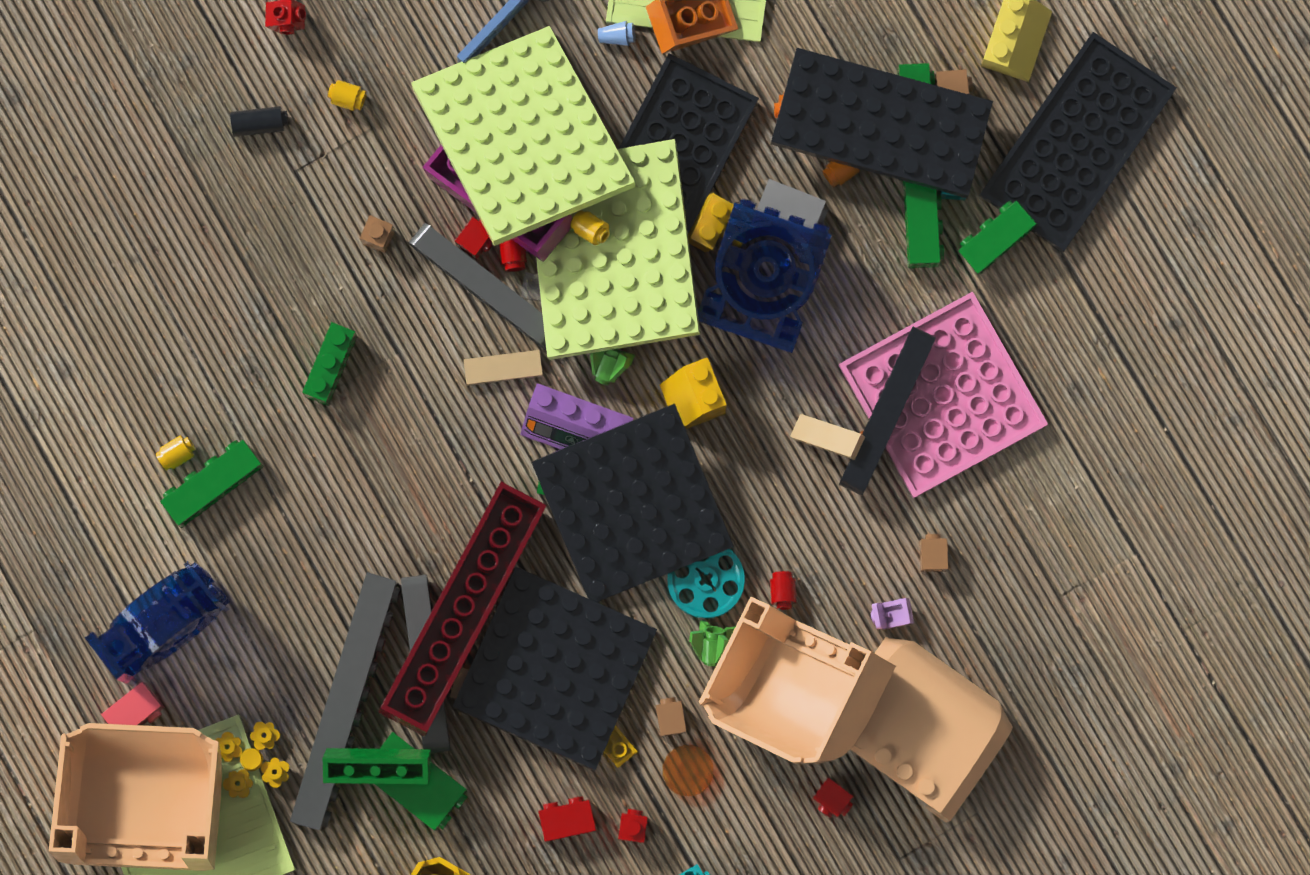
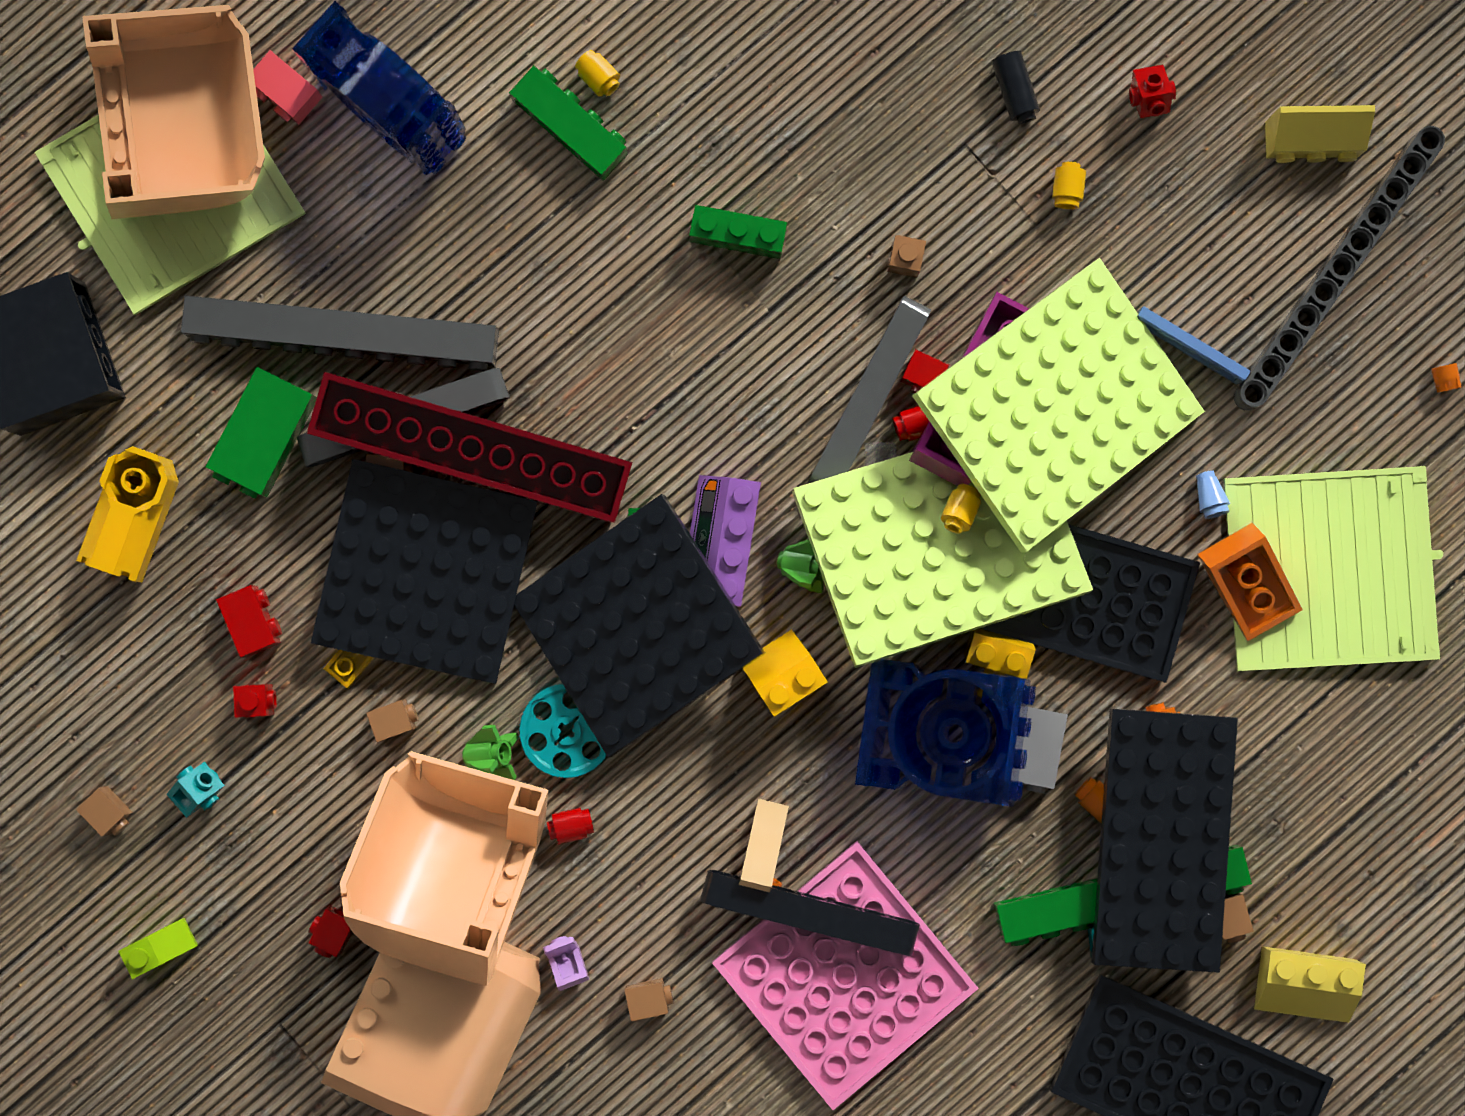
camera: 80 degrees right, 5 degrees up
yellow plant [215,722,290,798] -> none
green brick [322,748,431,784] -> none
tan tile [463,350,543,386] -> none
clear orange tile [662,745,714,797] -> none
green brick [958,201,1038,274] -> none

